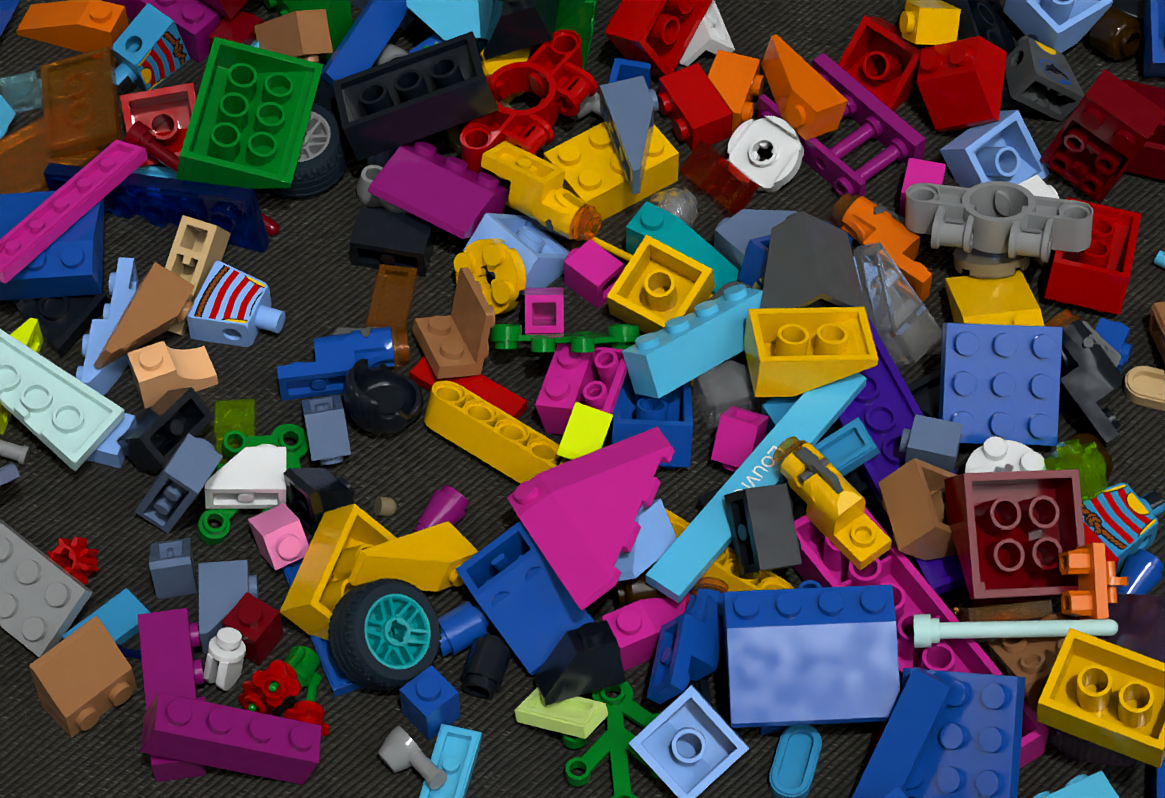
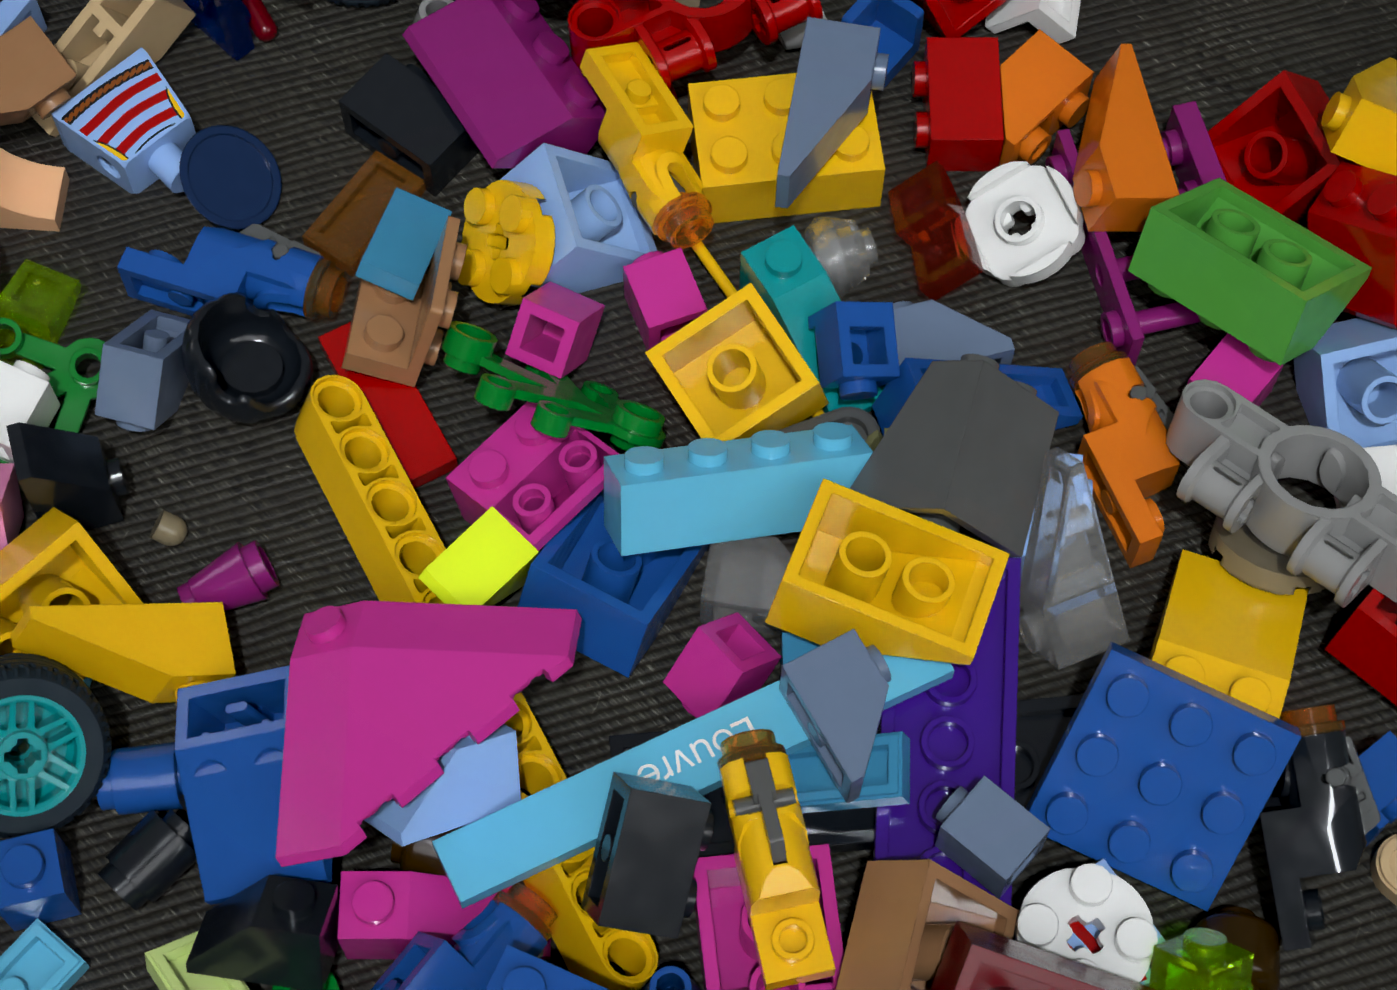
camera: 25 degrees right, 10 degrees up
none -> dark blue piece [179,125,282,229]
none -> dark azure tile [355,187,452,301]
none -> sand blue slope [779,629,891,804]
none -> blue brick [808,301,900,400]
none -> bright green slope [1128,178,1372,366]

